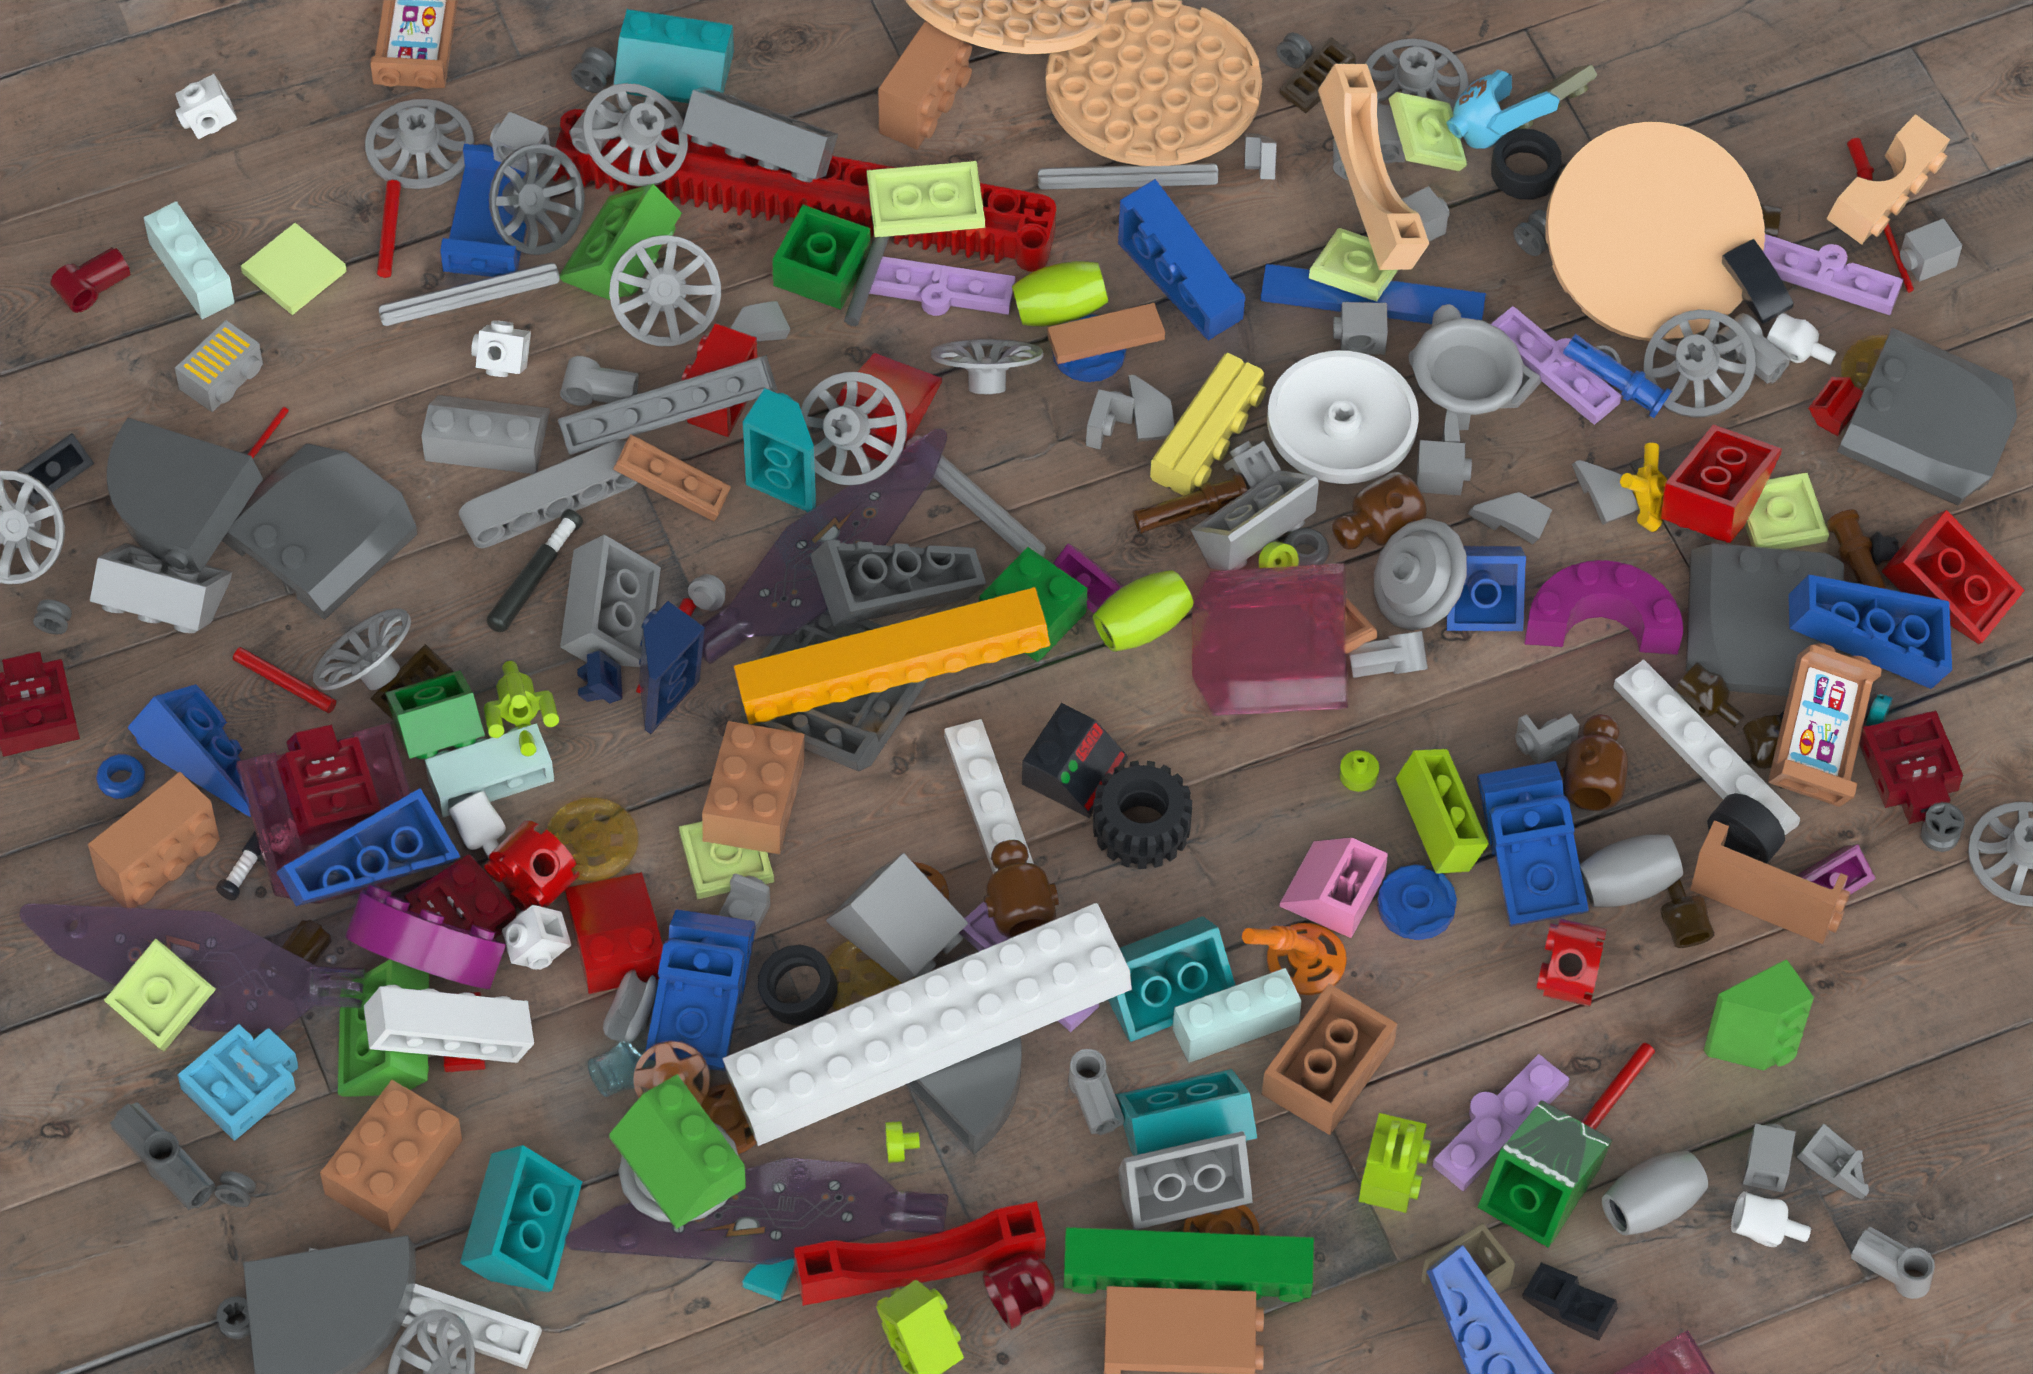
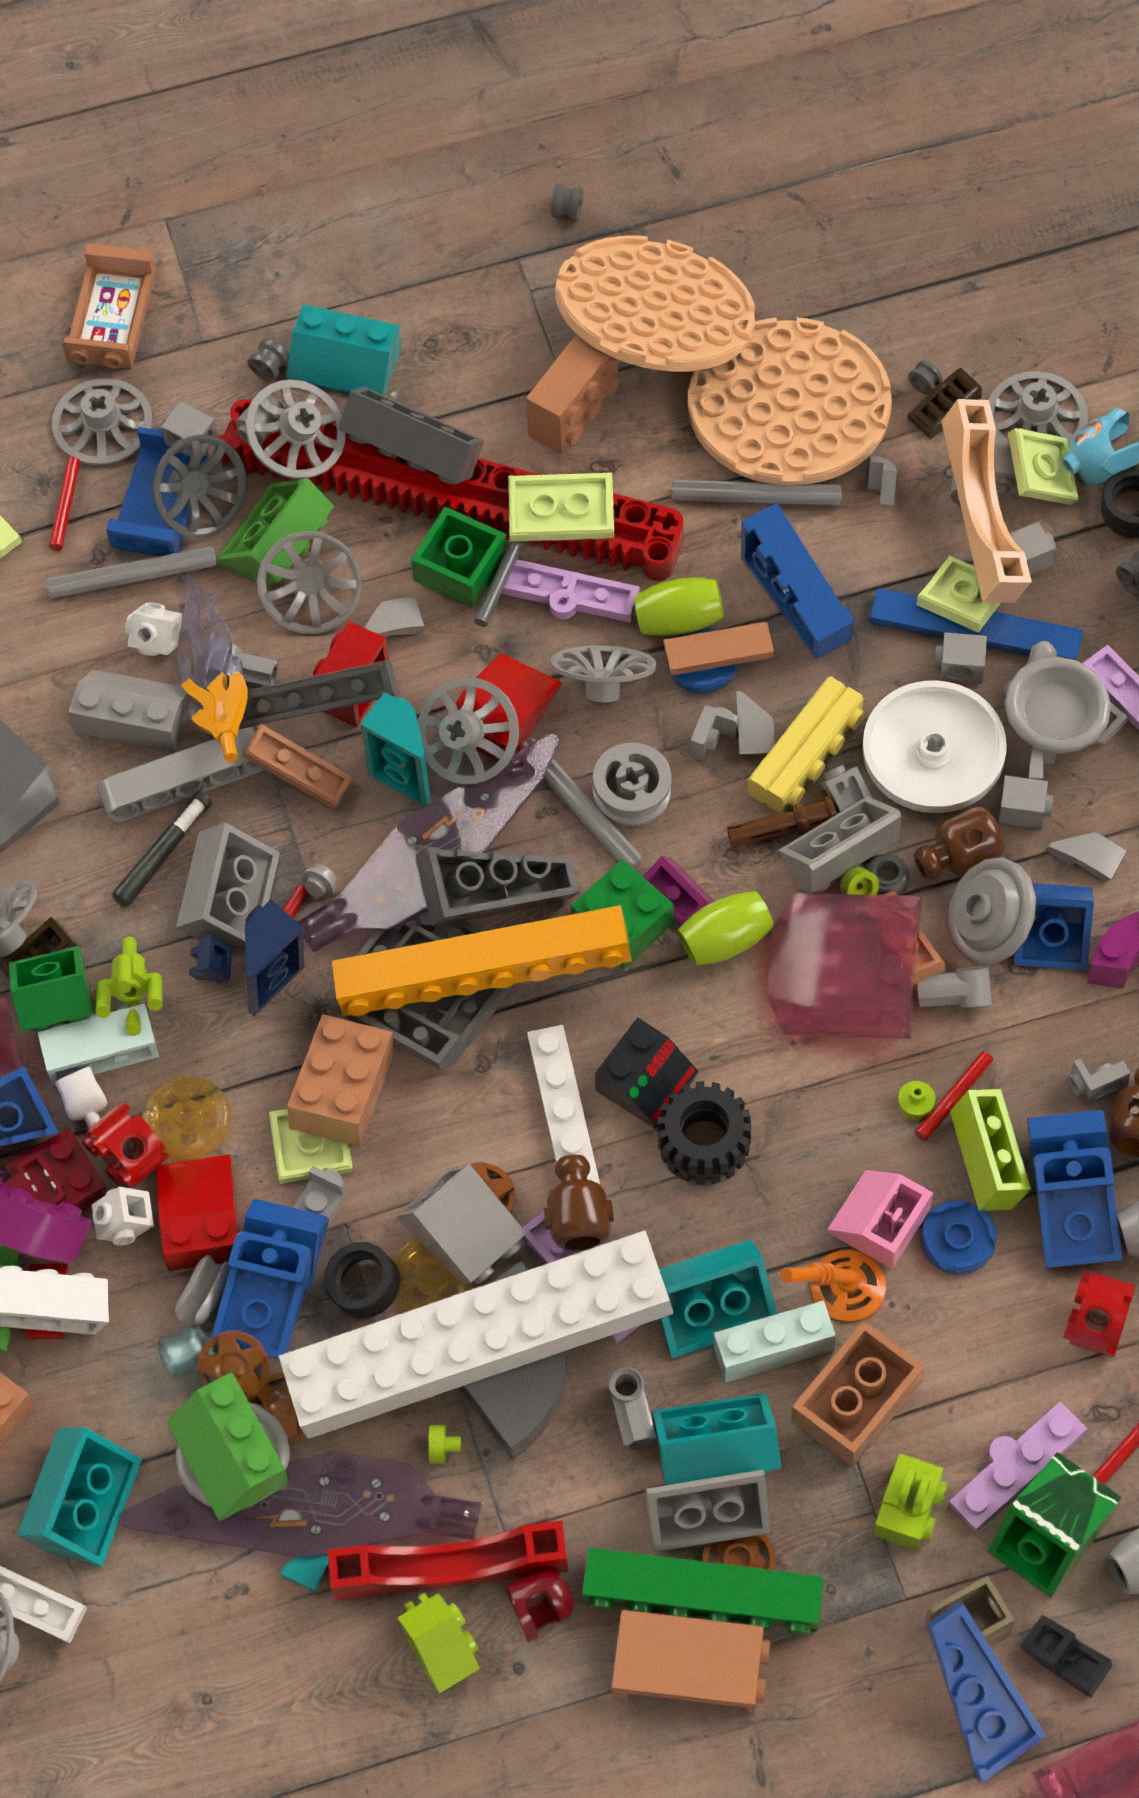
camera: 10 degrees right, 5 degrees up
none -> piece [179,572,248,763]
none -> light grey wheel [593,742,672,827]
none -> red bar [915,1051,994,1141]

